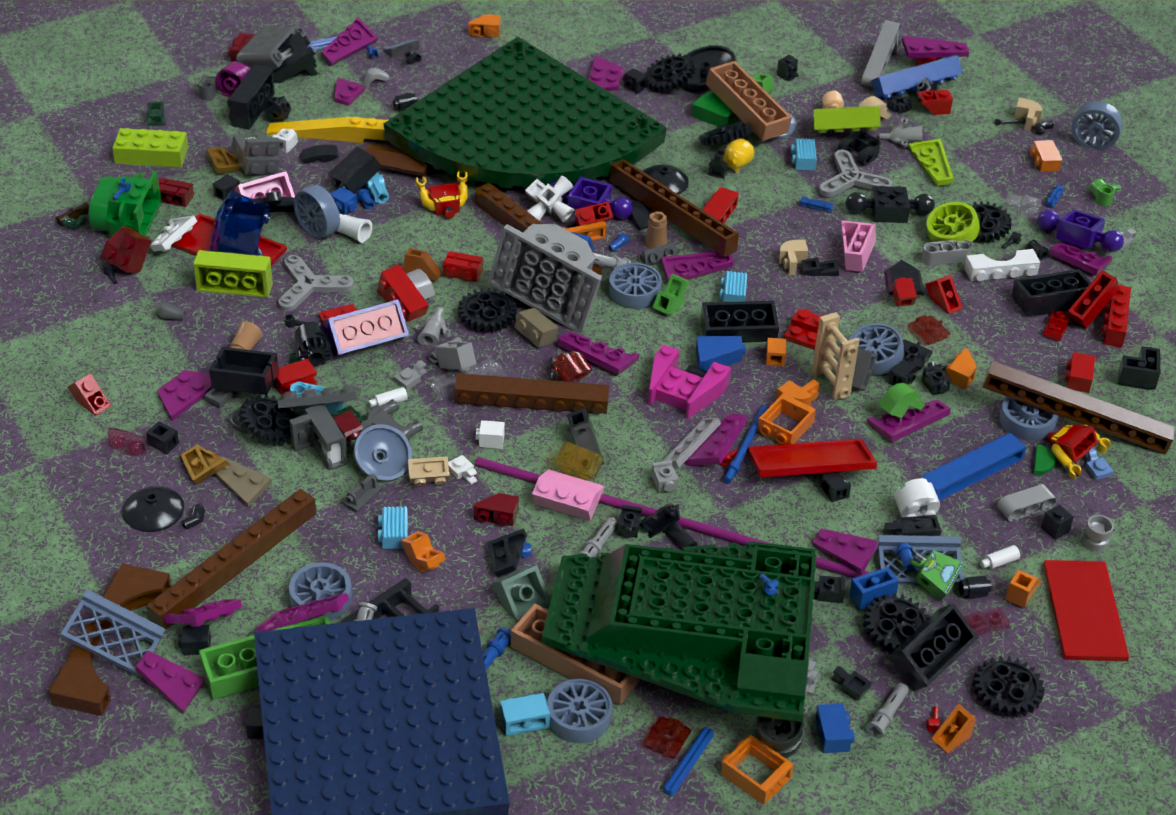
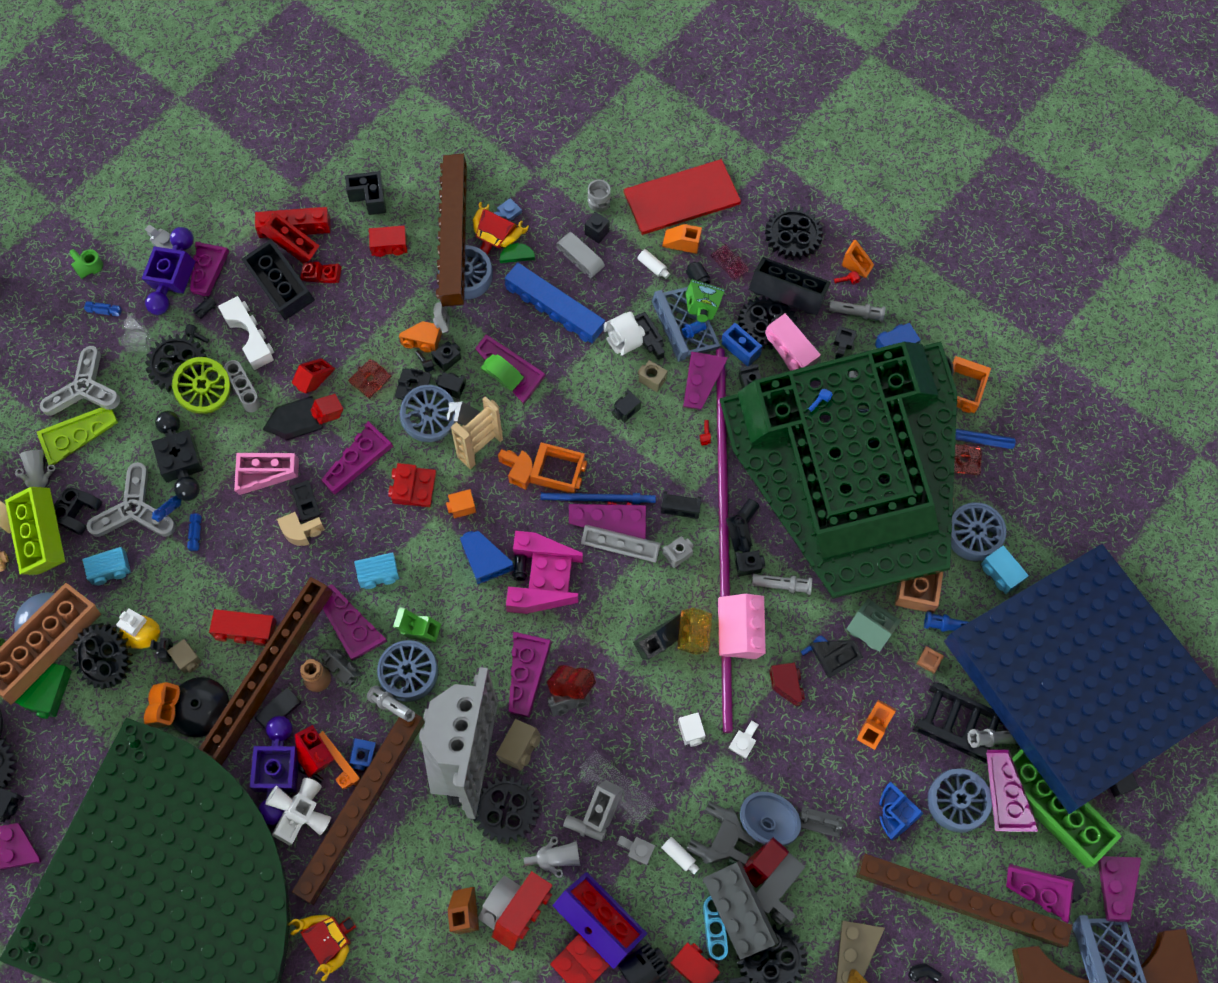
camera: 110 degrees left, 25 degrees up
medium azure brick [378,506,408,549] -> none
tan bracket [408,456,450,486] -> none
red brick [443,251,483,282] -> none
reddish brown brick [455,373,609,414] -> none
blue arm [608,233,629,252] -> none
black brick [700,301,779,343] -> none
red tile [748,439,877,477] -> none
orange brick [1030,140,1062,172] -> none
none -> light grey piece [40,346,120,416]
none -> white tile [116,609,147,637]
none -> orange brick [144,682,180,728]
none -> blue axle [152,496,182,522]
none -> dark tan brick [167,639,202,674]
none -> magenta wing [321,421,393,495]
none -> light grey hinge [433,302,450,333]
none -> dark tan brick [638,360,668,392]
none -> black hinge [661,491,702,519]
none -> red hand [699,420,711,446]
none -> bright pink wedge [765,313,821,371]
none -> blue brick [879,781,924,840]

